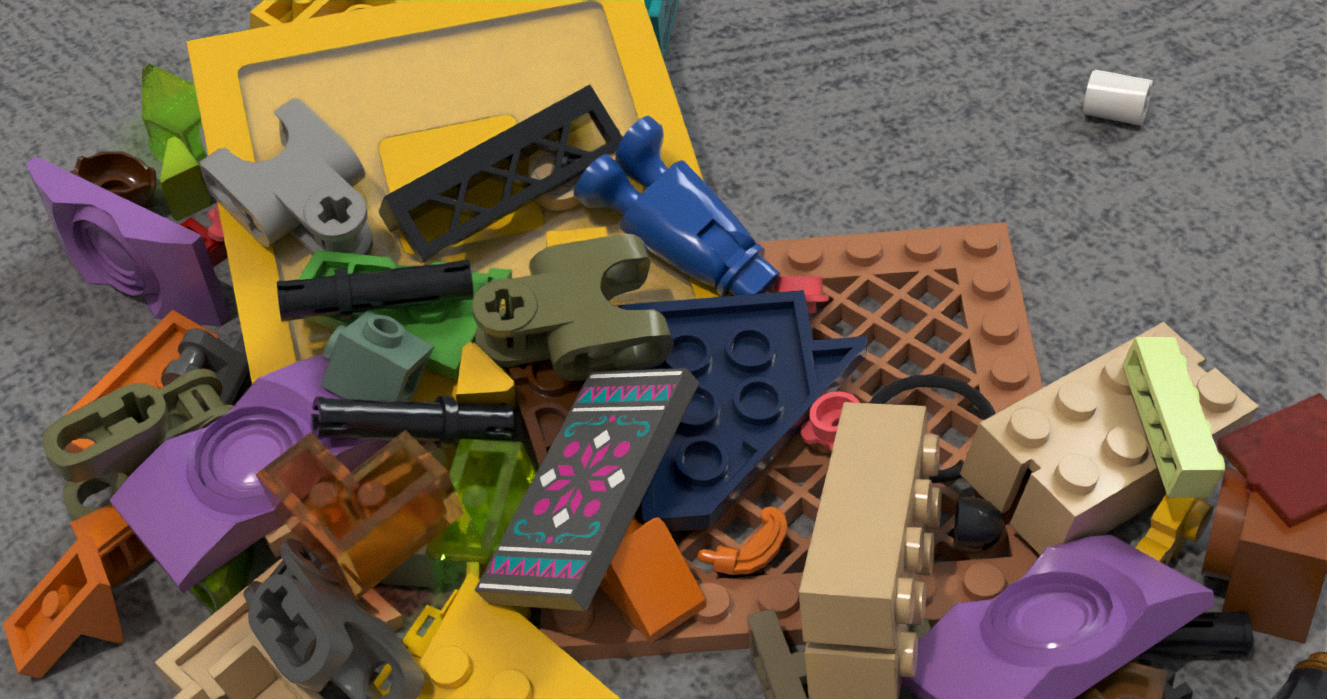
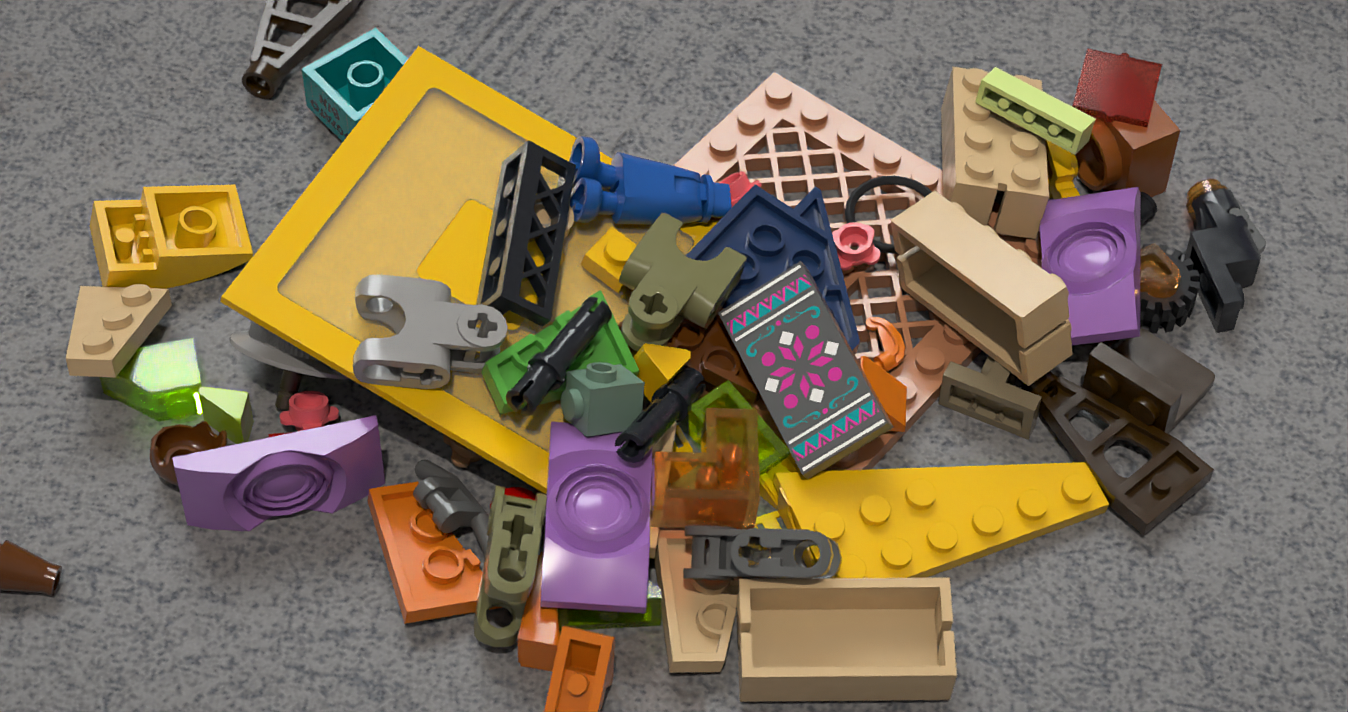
camera: 55 degrees left, 5 degrees up
none -> tan wing [66,284,172,378]

